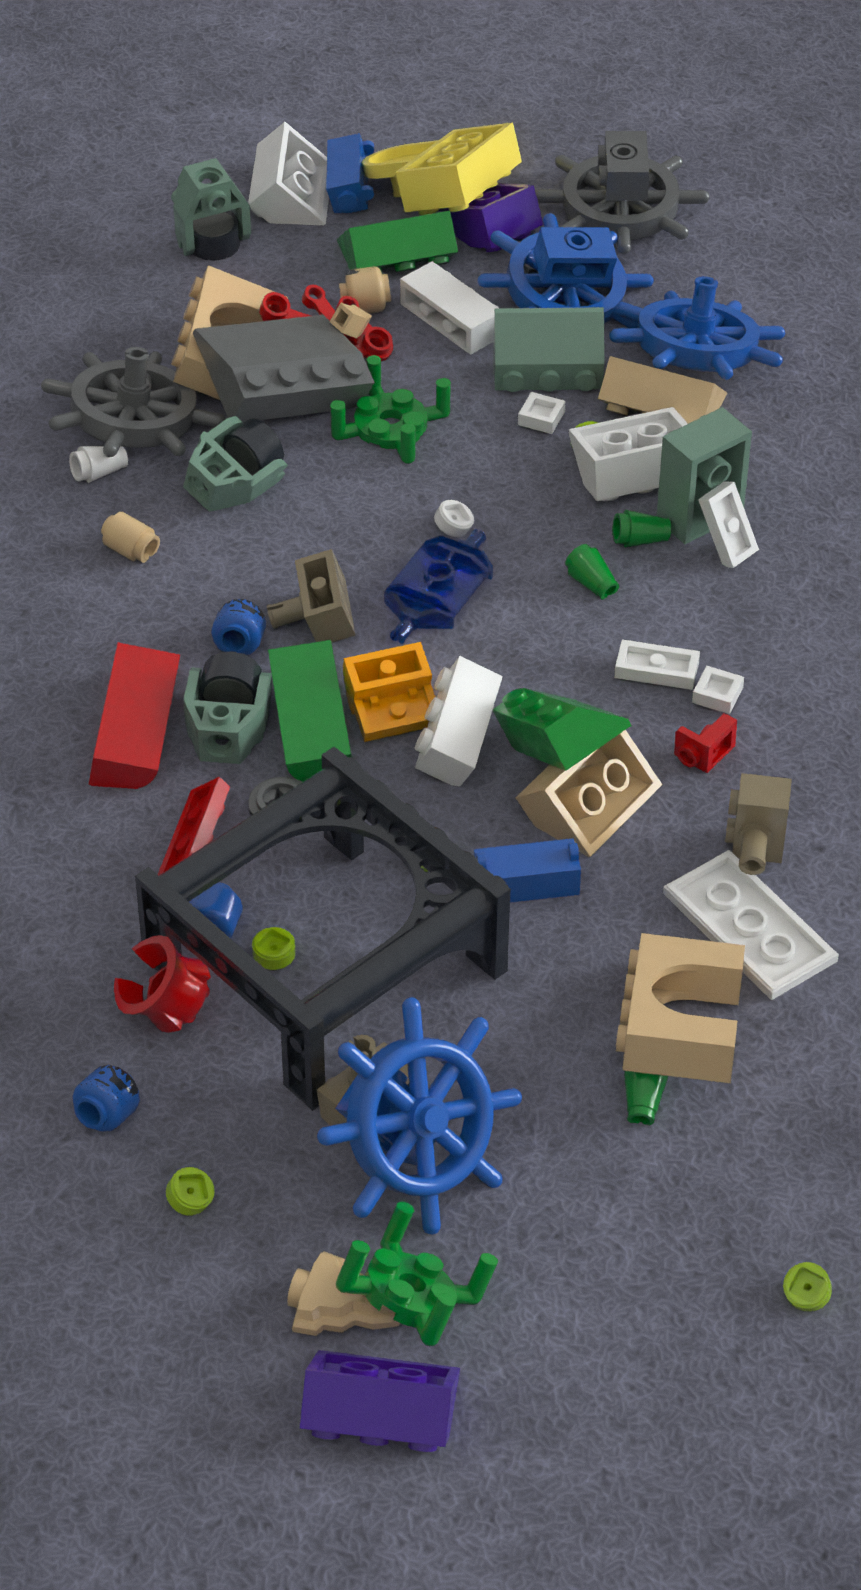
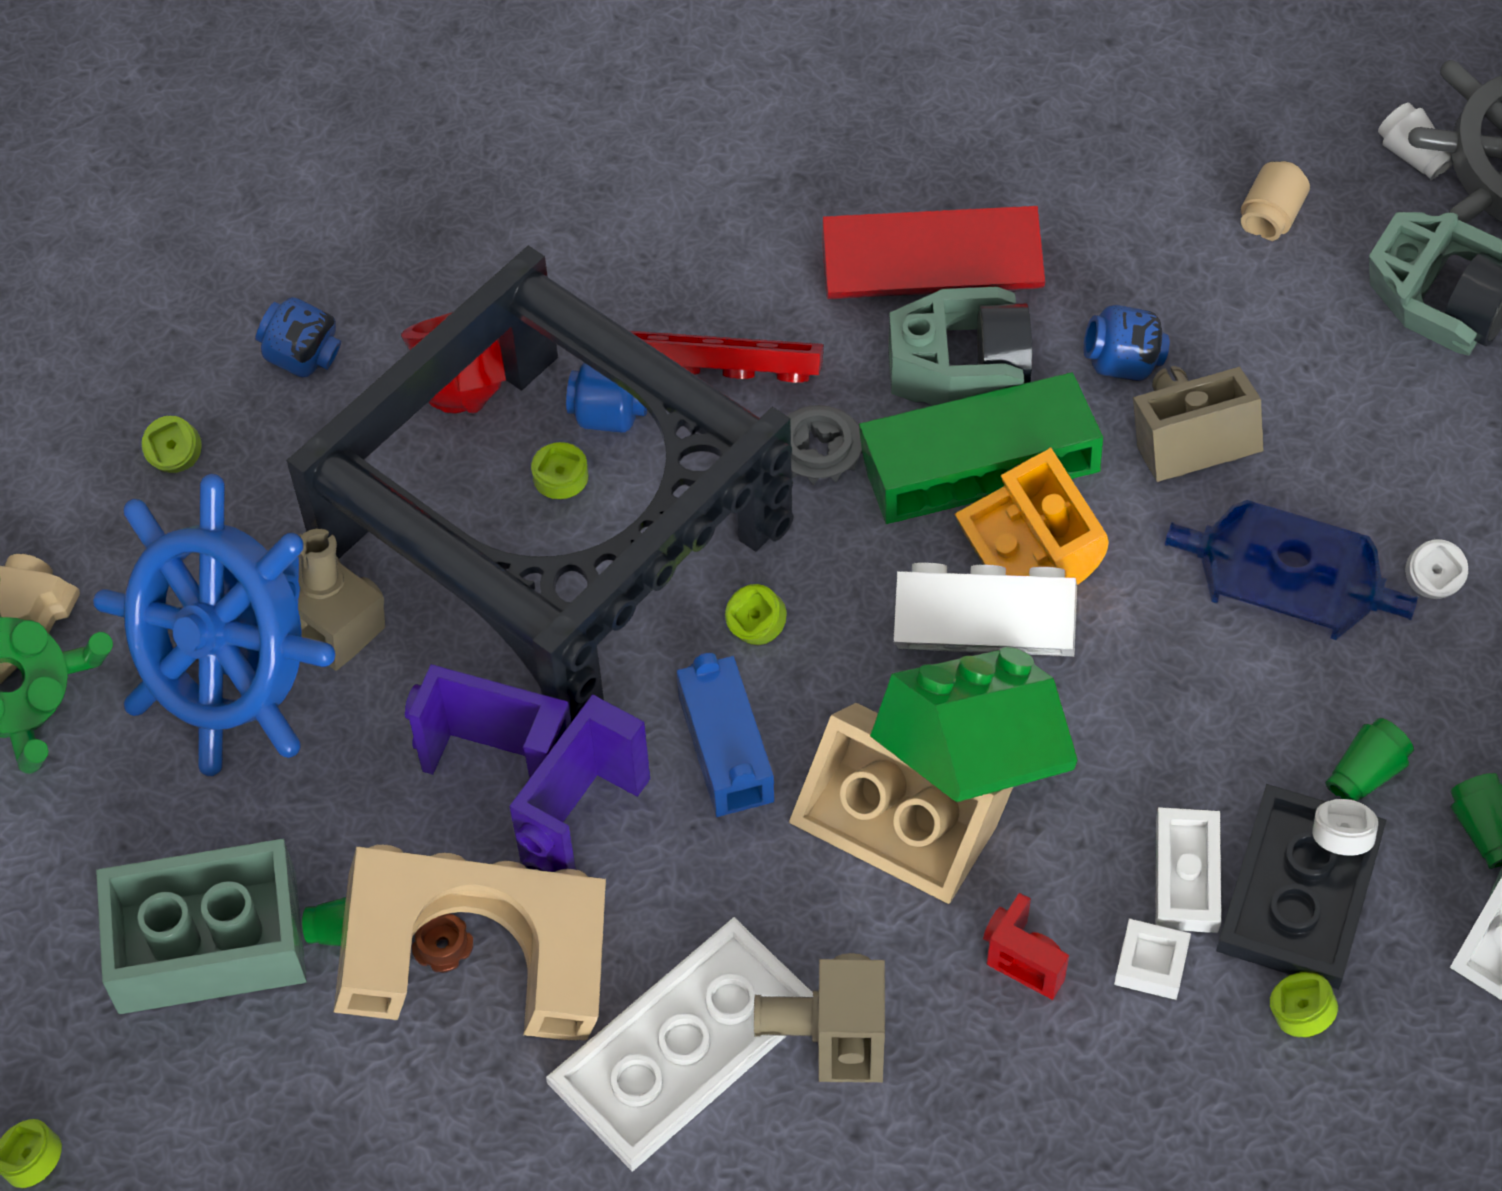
camera: 85 degrees right, 10 degrees up
none -> sand green brick [96,838,307,1014]
none -> dark purple panel [405,664,571,779]
none -> dark purple panel [509,694,650,872]
none -> black plate [1216,784,1387,990]
none -> lime tile [1270,972,1338,1037]
none -> white tile [1312,799,1378,855]

